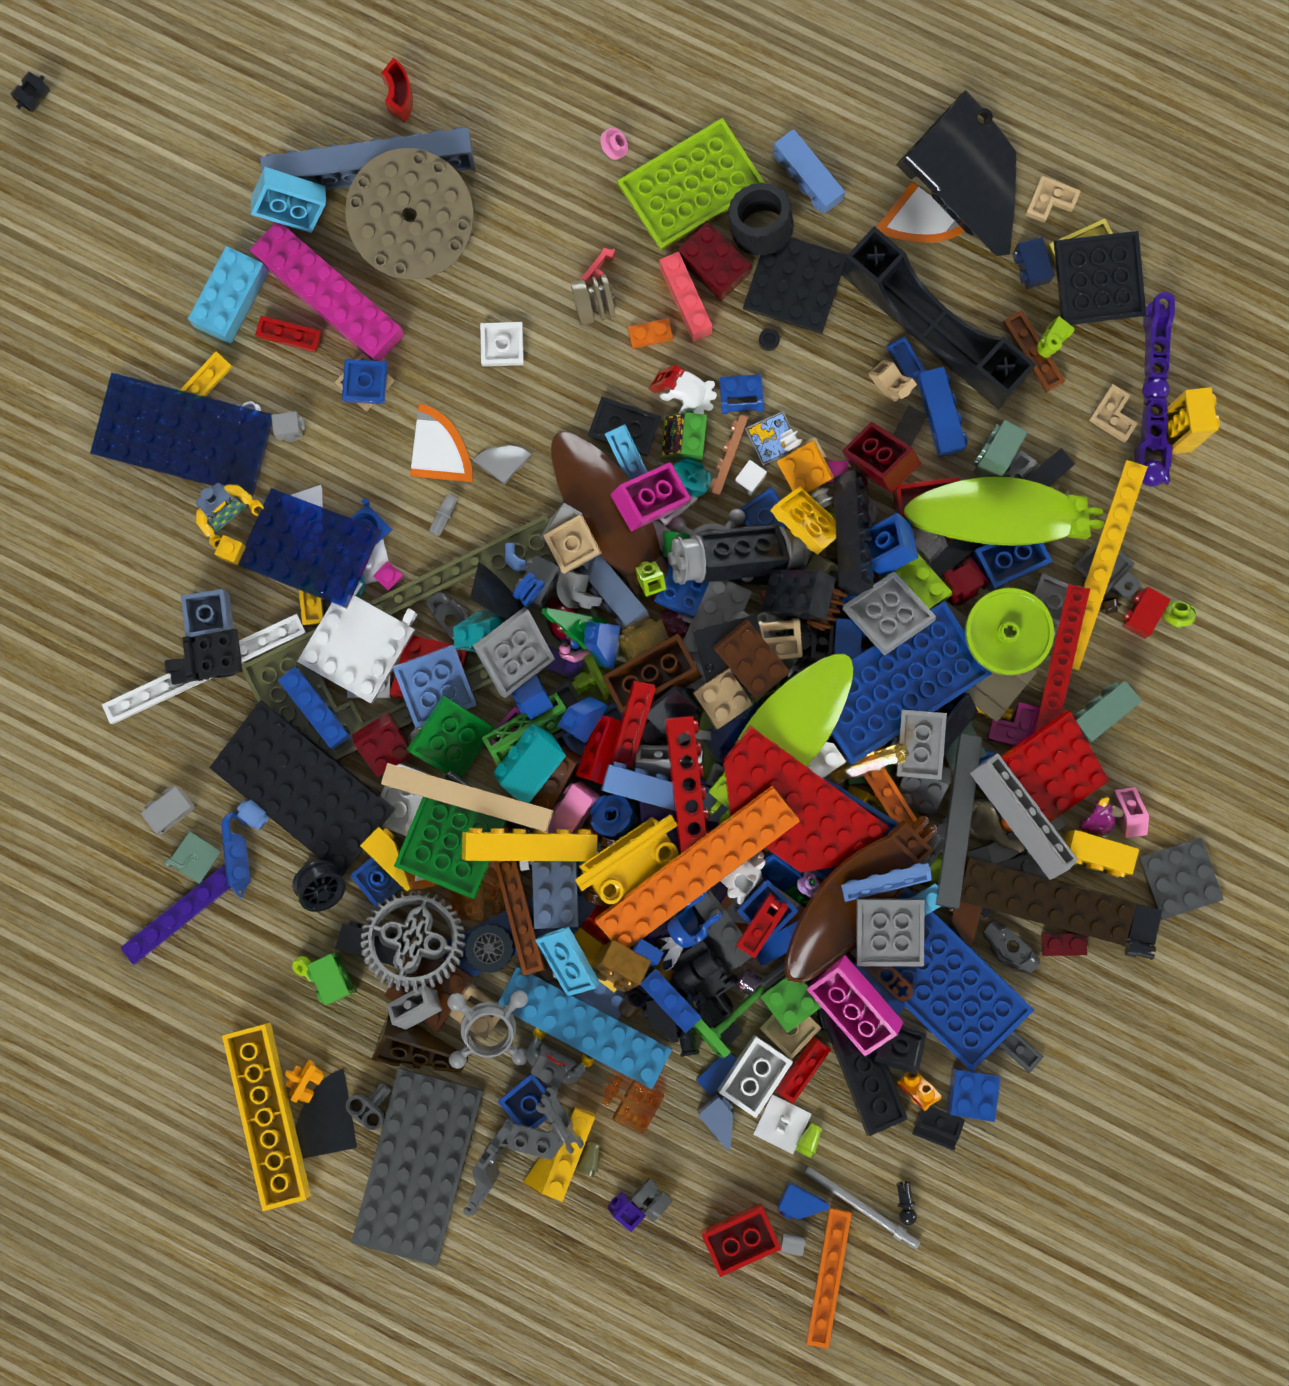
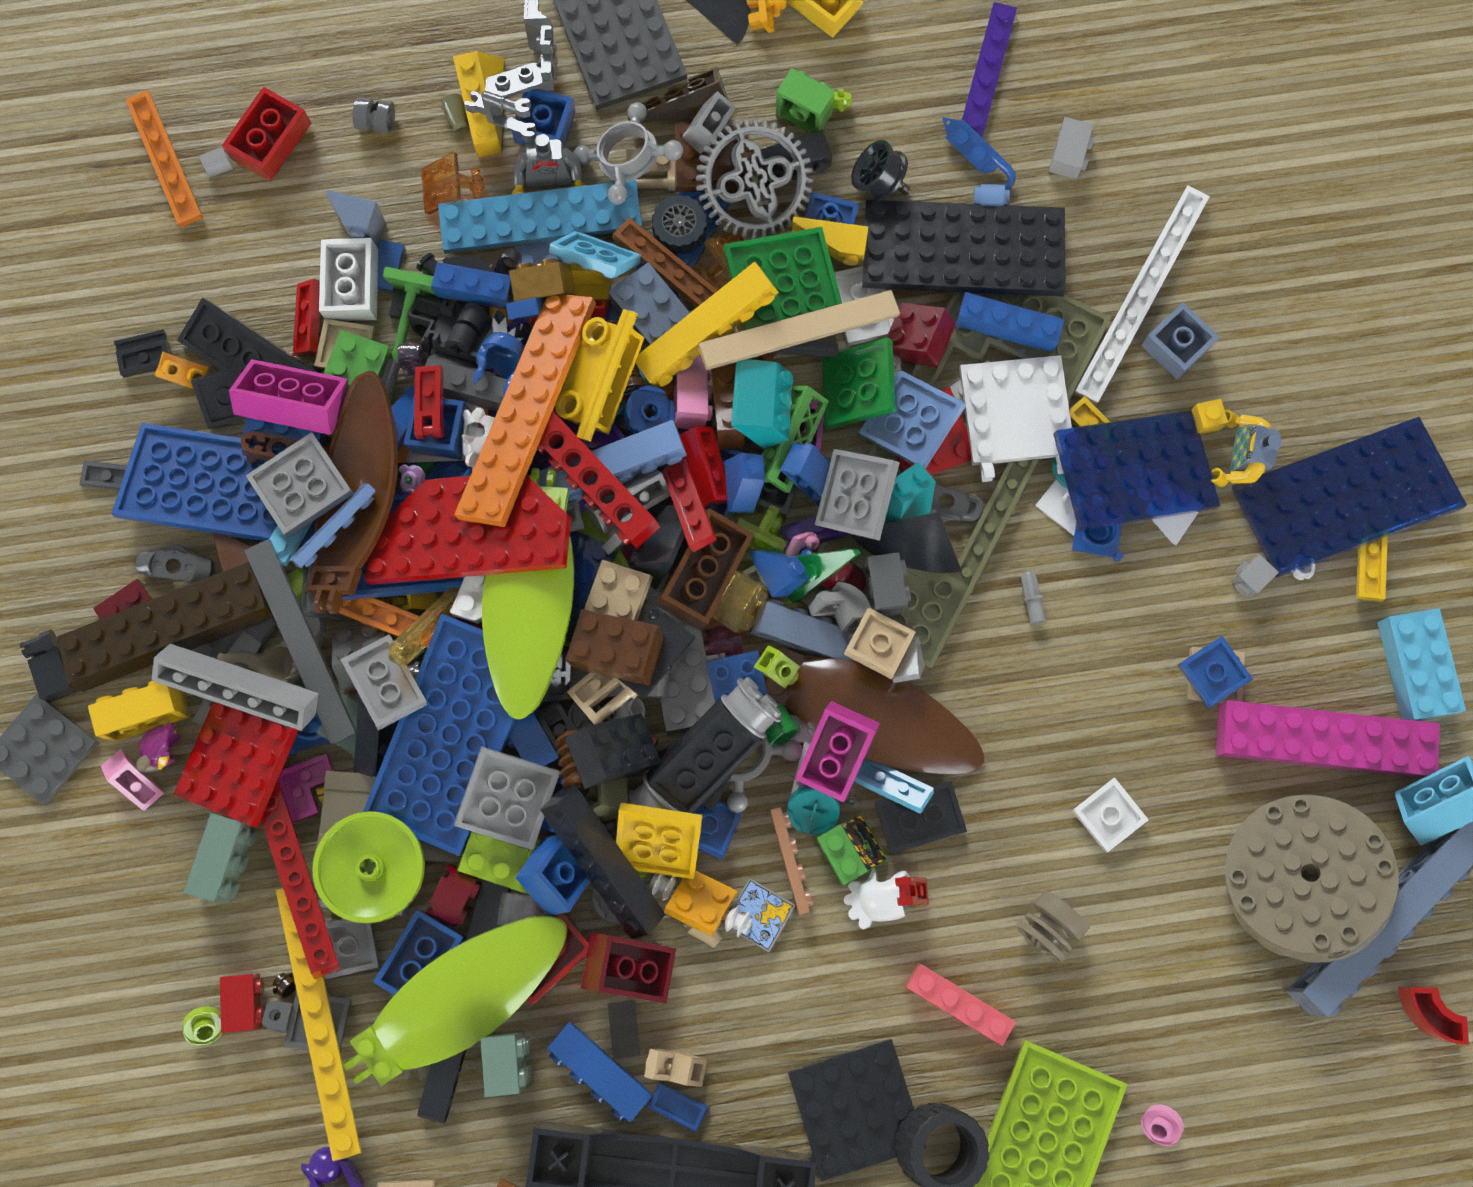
camera: 140 degrees right, 5 degrees down
black plate [164,629,243,685] -> none
sand green hat [164,831,221,884] -> none
red plate [255,316,322,353] -> none
dark grey beam [346,1083,391,1130] -> none
dark pink plate [373,561,404,591] -> none
sticker [410,403,473,483] -> none
light grey brick [473,445,532,485] -> none
medium blue arm [505,543,527,572] -> none
blue wheel [512,572,545,607] -> none
coral piece [580,248,615,284] -> none
dark purple bracket [607,1192,646,1232] -> none
orange plate [628,318,673,349] -> none
dark red brick [678,222,752,301] -> none
blue plate [719,374,764,414] -> none
white panel [735,460,767,496] -> none
white piece [753,1094,812,1154] -> none
black tile [759,329,780,351] -> none
blue slope [777,1181,830,1220] -> none
lime cone [795,1123,823,1158] -> none
light grey bar [804,1166,920,1249] -> none
dark pink plate [826,461,848,484] -> none
black pin [896,1181,917,1225] -> none
blue brick [946,1068,1001,1122] -> none
light grey plate [1001,450,1038,479] -> none

